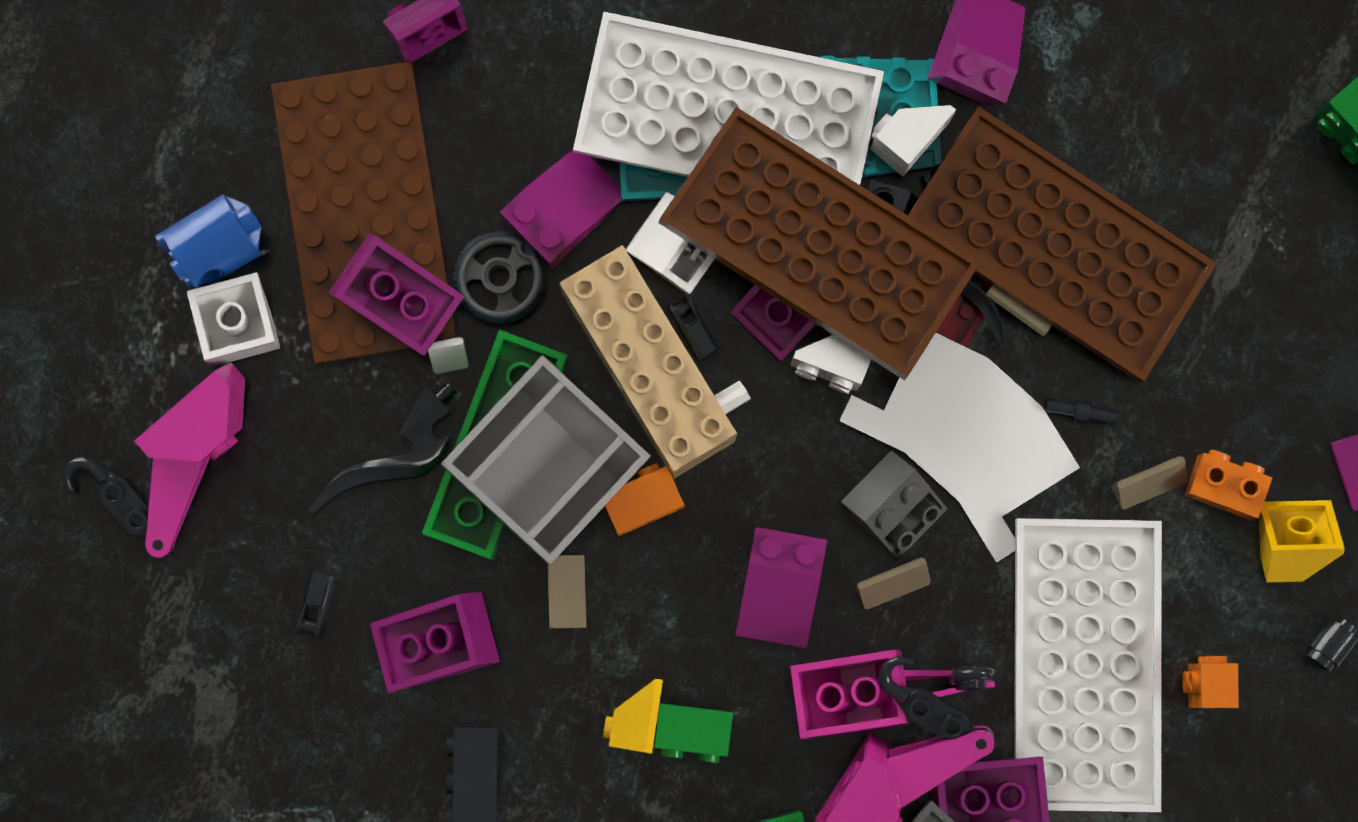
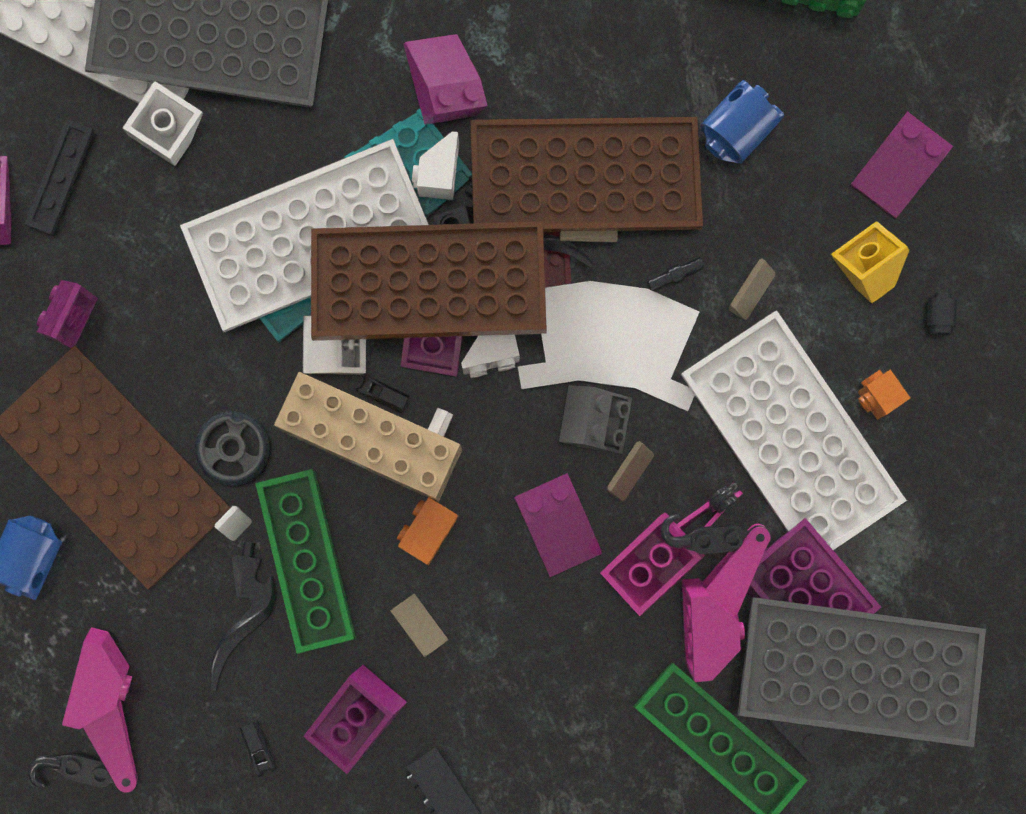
camera: 30 degrees left, 0 degrees up
white slope [187,272,280,367] -> none
magenta slope [329,233,464,356] -> none
light grey slope [441,355,650,565] -> none
magenta slope [500,150,623,270] -> none
yellow slope [603,679,663,753] -> none
green brick [654,703,733,763] -> none
orange brick [1184,450,1272,520] -> none
none -> blue cylinder [700,80,785,164]

